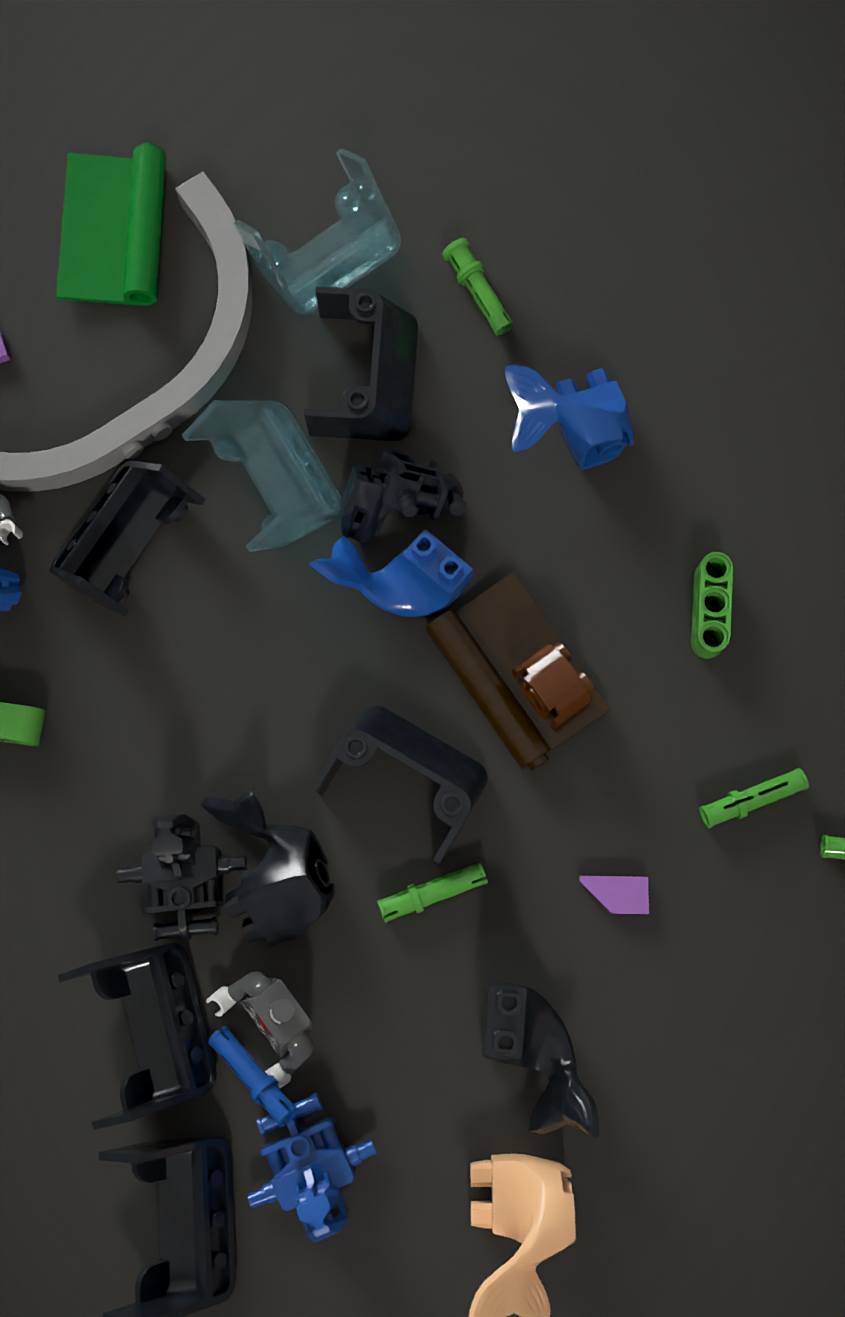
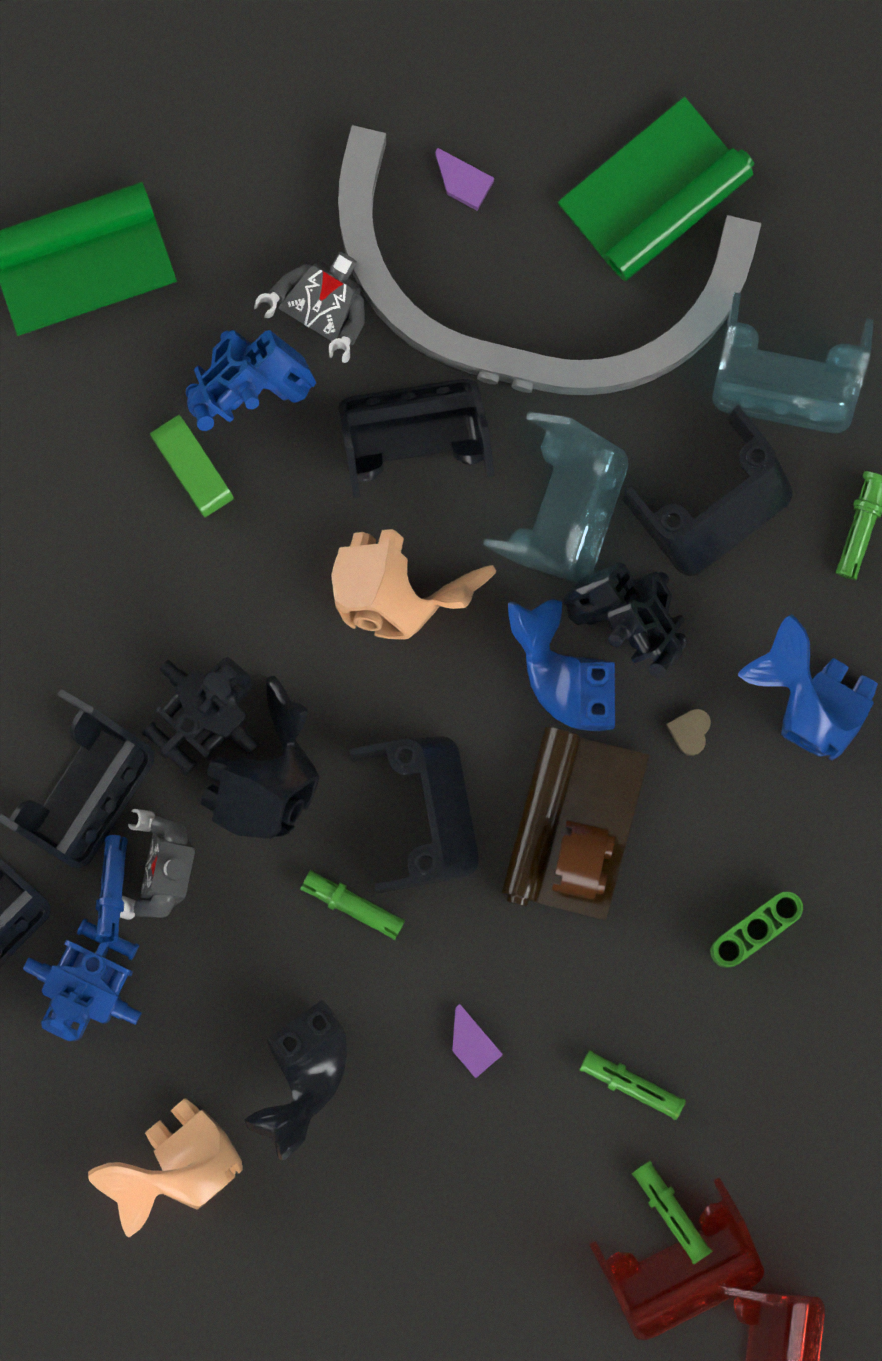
camera: 45 degrees right, 5 degrees up
none -> light nougat hips [331,529,496,639]
none -> dark tan tile [666,709,711,756]

